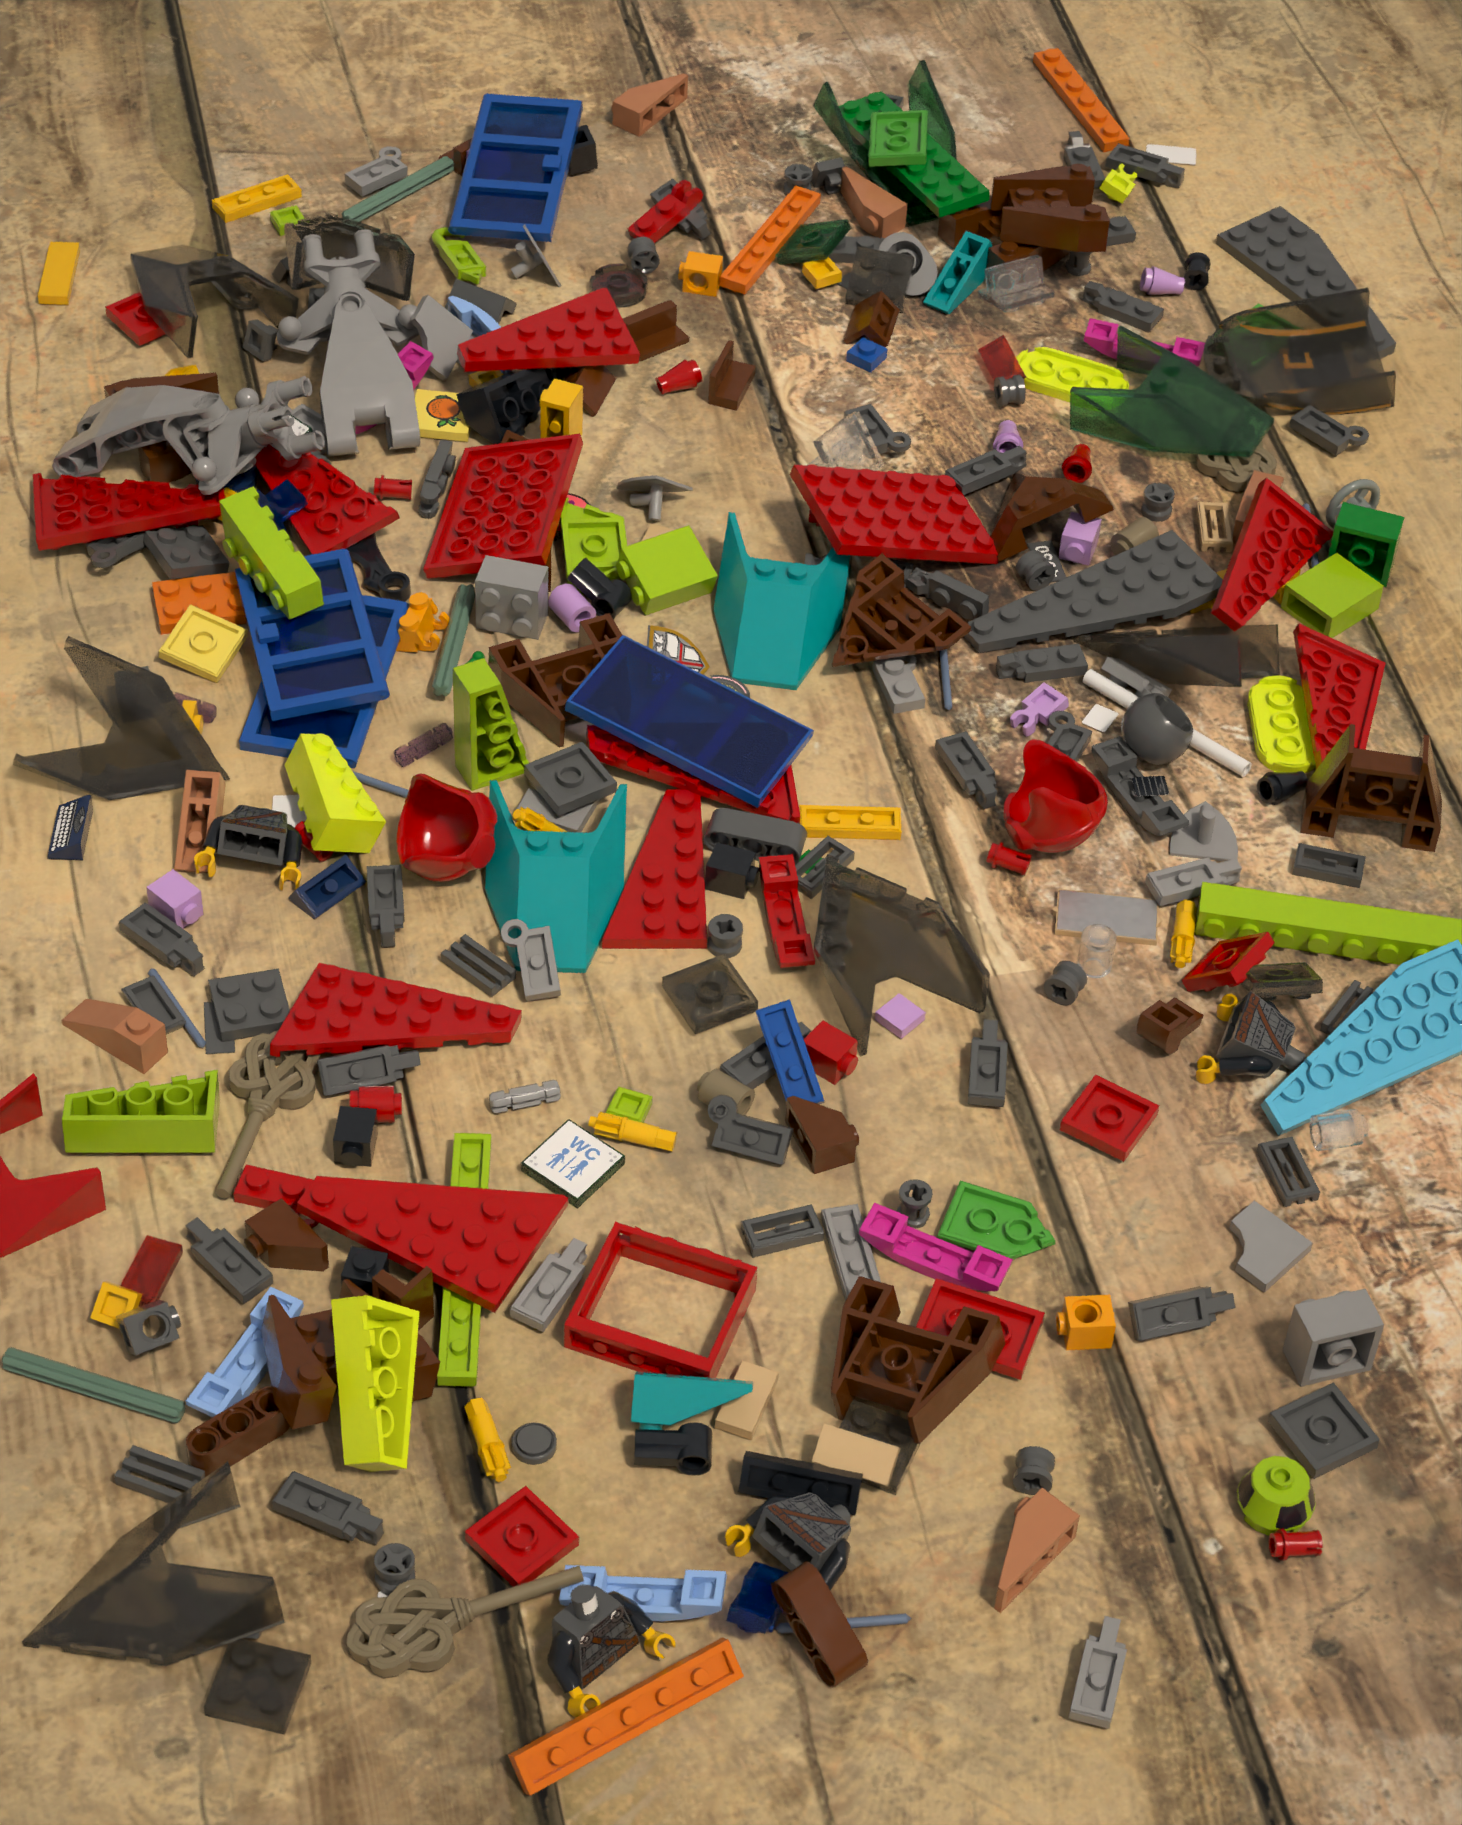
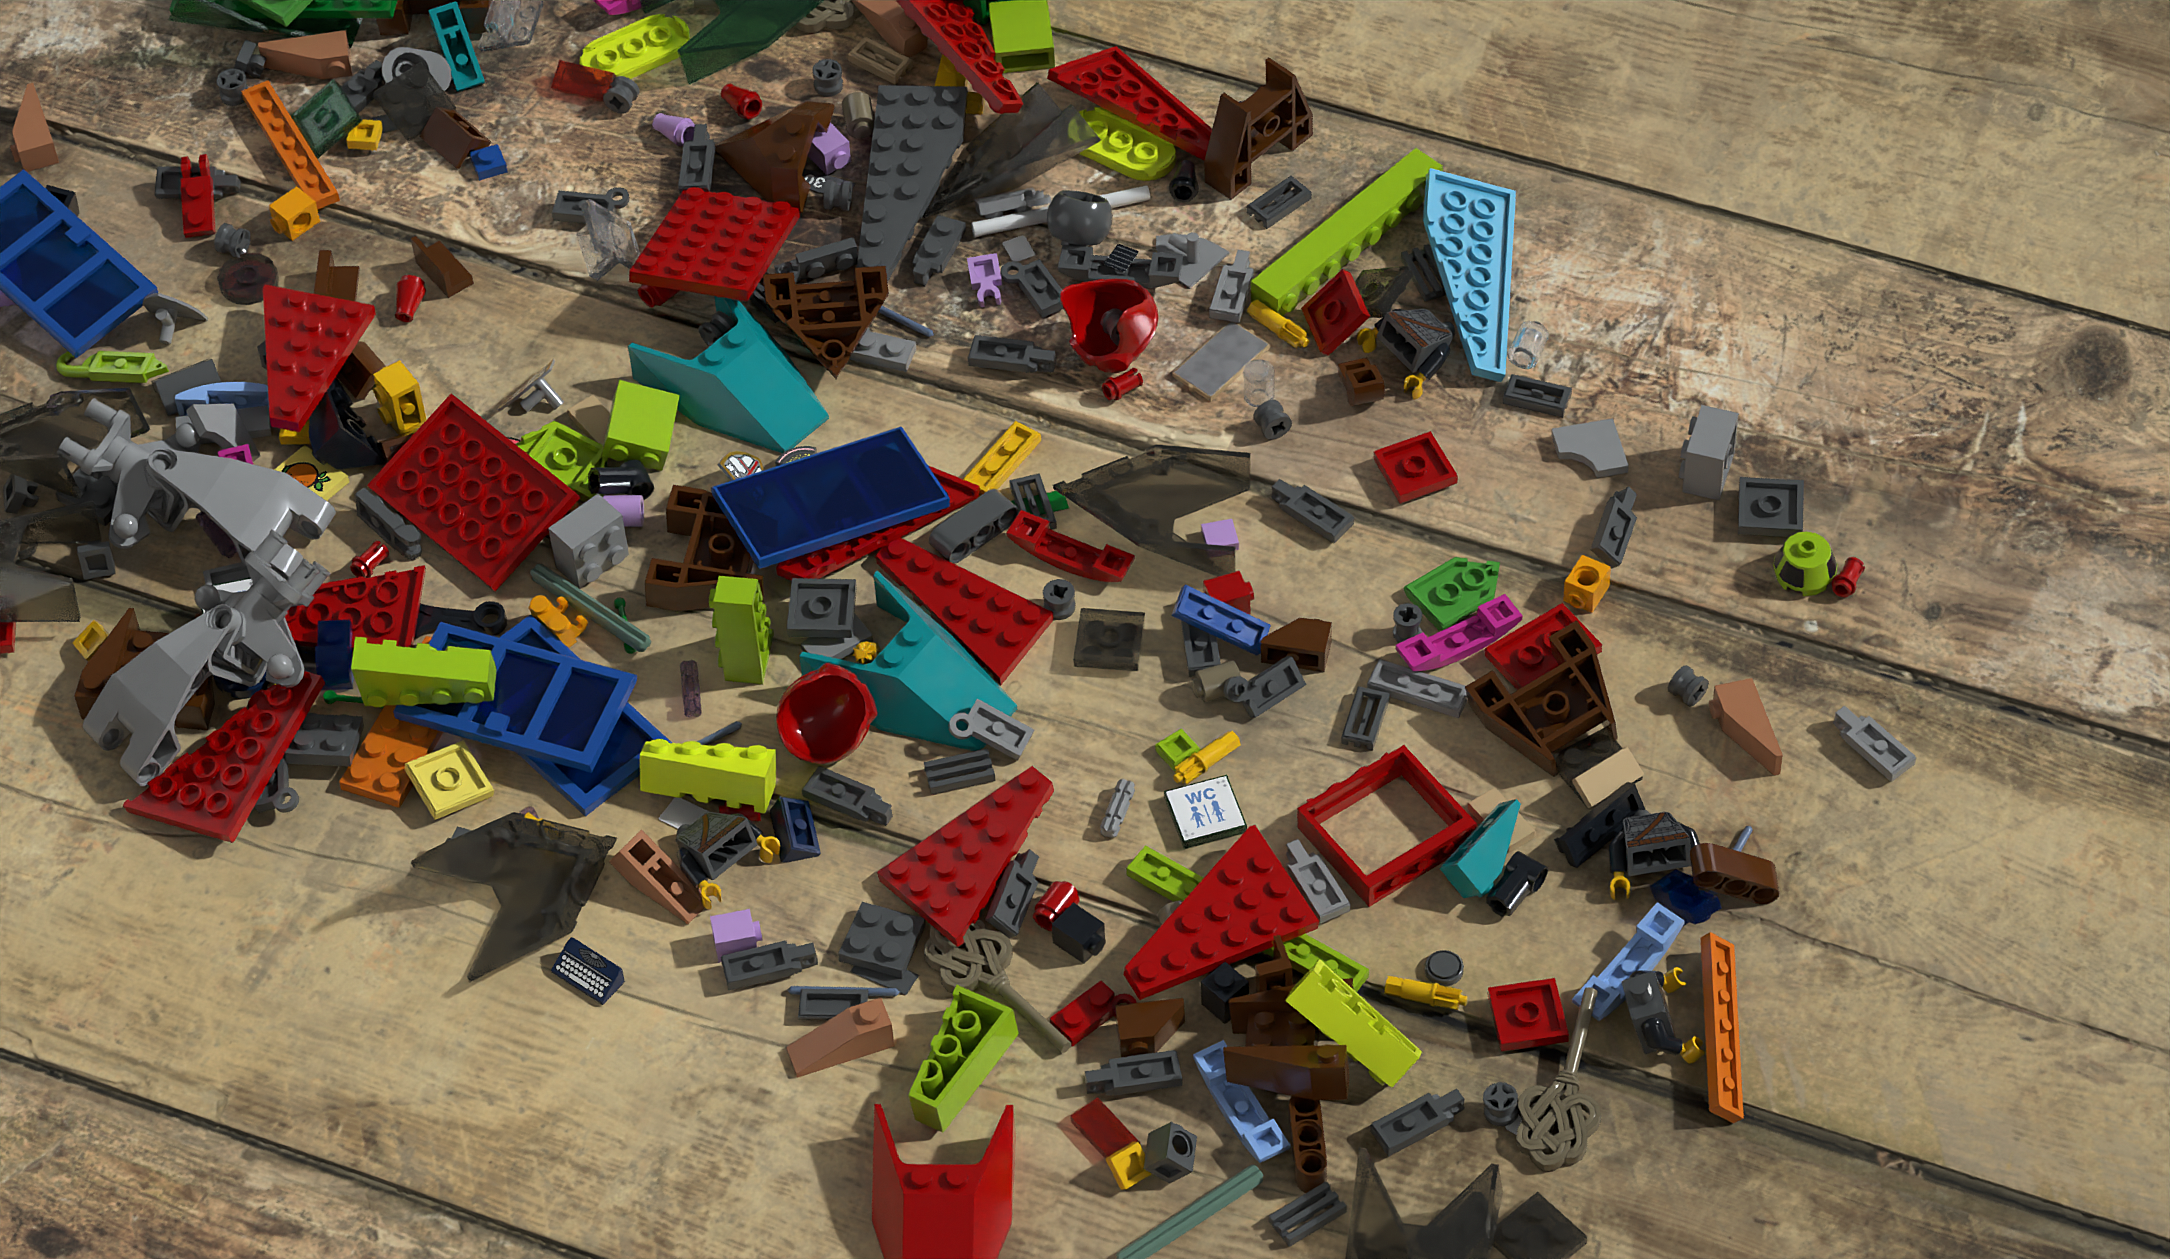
camera: 50 degrees left, 5 degrees up
black brick [705,842,760,899] -> none

